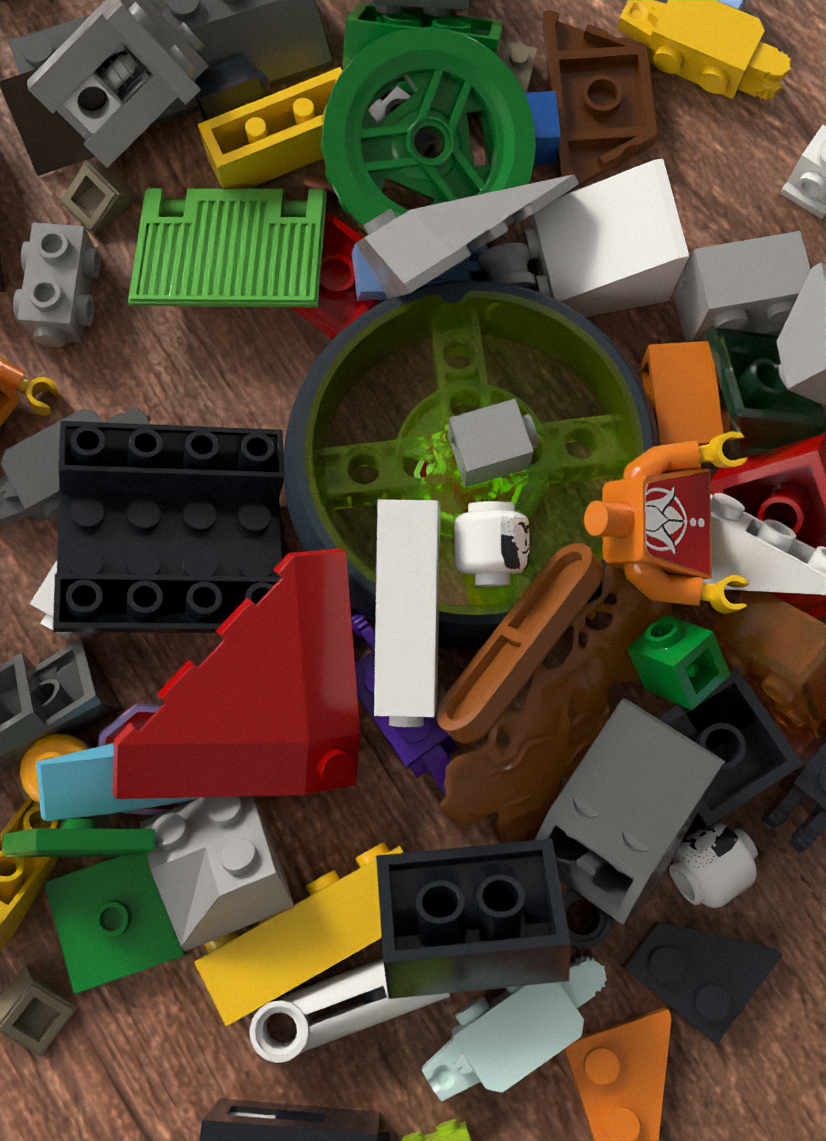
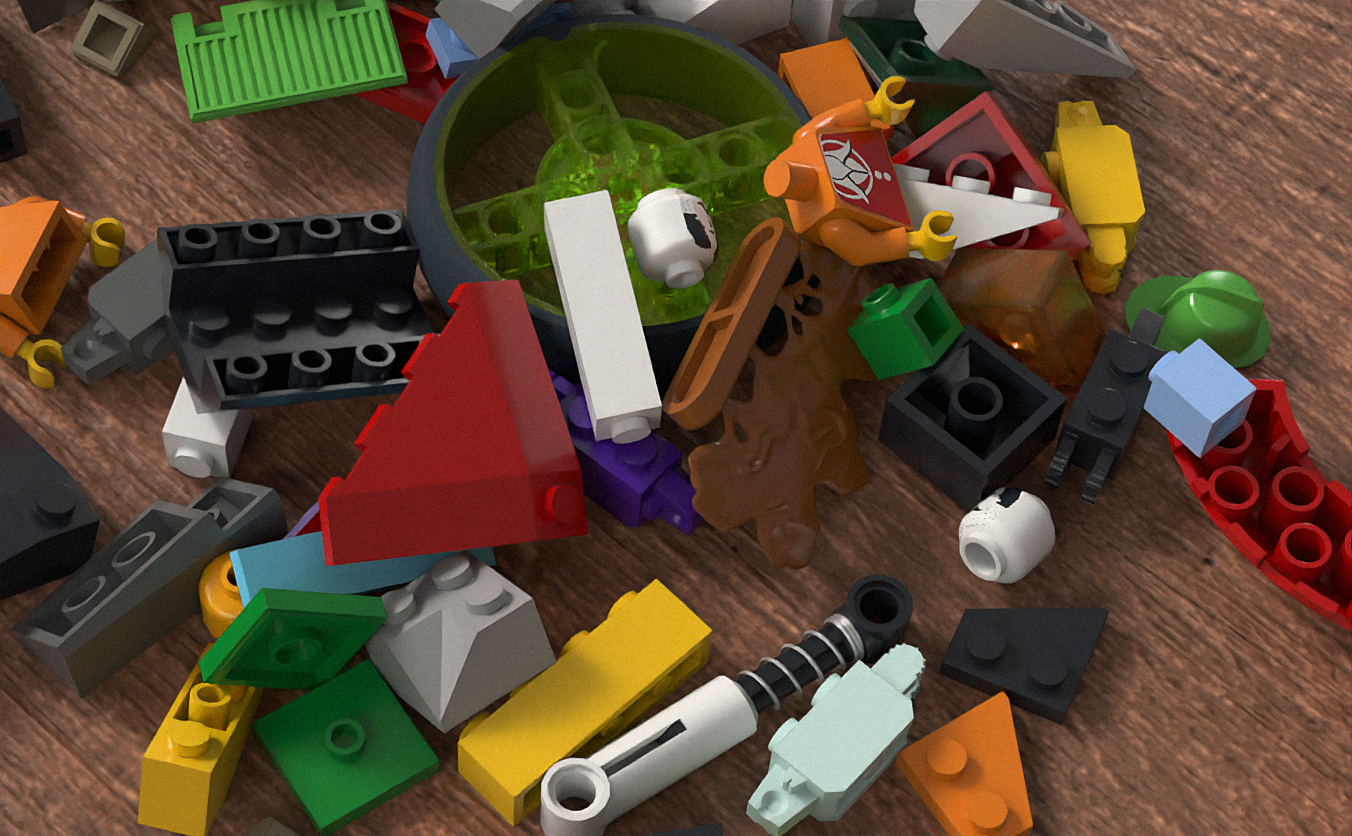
camera: 20 degrees left, 20 degrees down
light grey brick [13,222,101,347] -> none
black slope [376,838,571,999] -> none
light grey brick [448,399,539,487] -> none
dark grey slope [535,698,725,925] -> none

